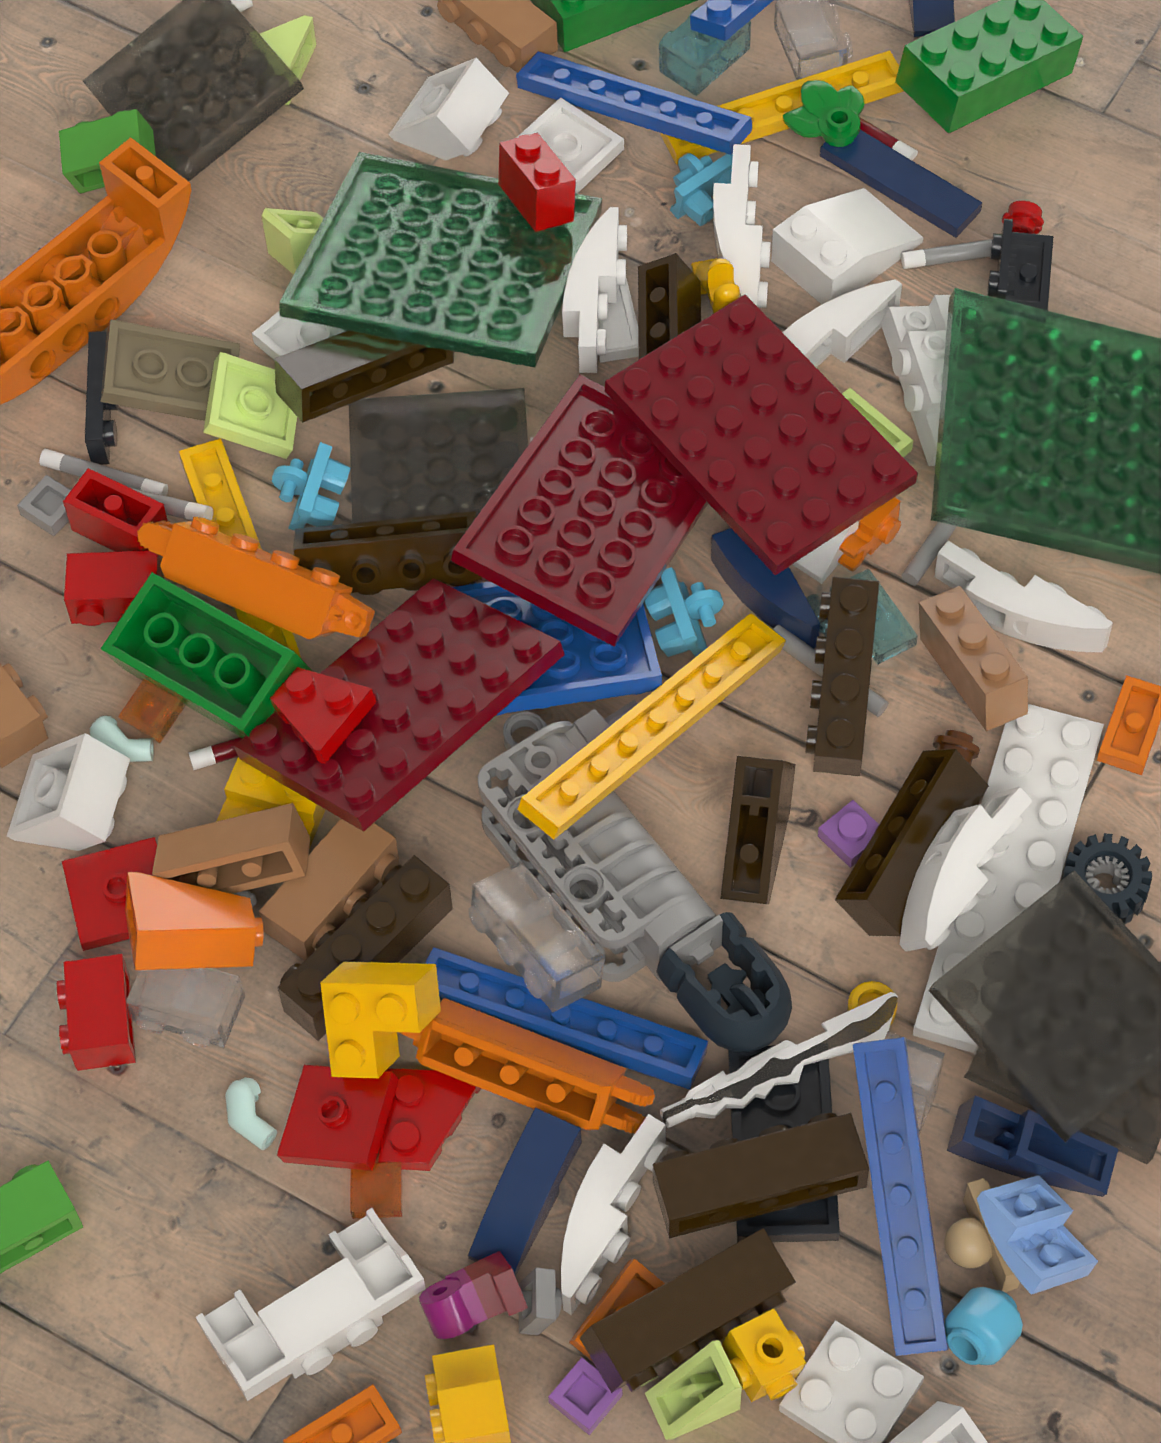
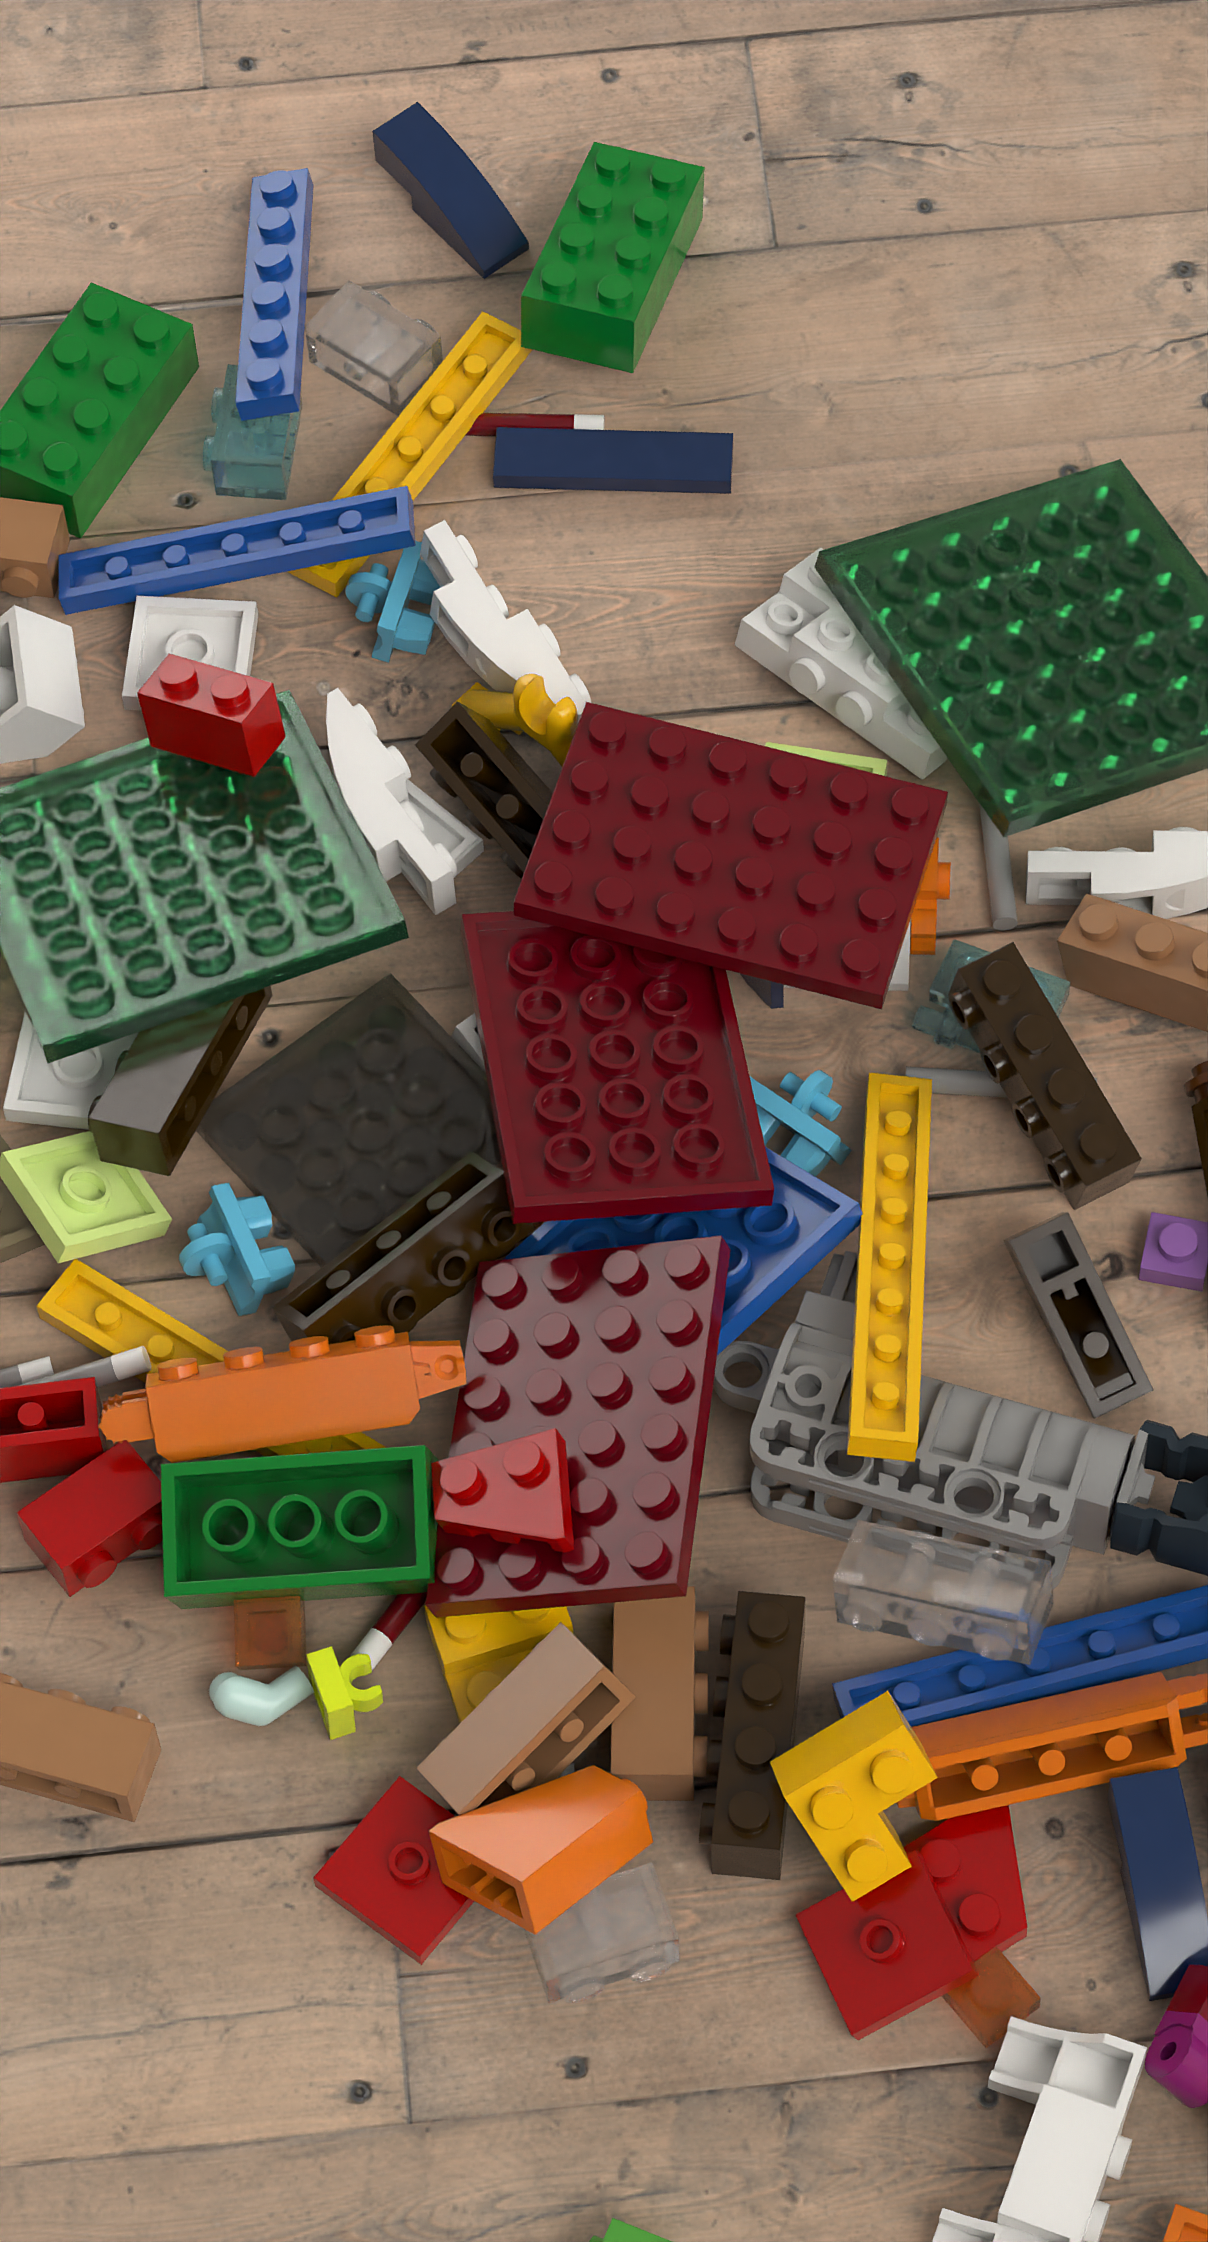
camera: 35 degrees left, 0 degrees up
white slope [7,733,130,851] -> none
red brick [57,954,136,1071] -> none
light aqua arm [225,1077,277,1150] -> none
dark blue slope [711,528,820,649] -> none
white slope [771,188,923,305] -> none
white slope [782,279,902,368] -> none
green plate [783,80,864,147] -> none
light grey bar [901,239,992,269] -> none
black bracket [987,219,1054,319] -> none
red plate [1002,200,1044,234] -> none
none -> neon yellow tile [306,1646,383,1740]

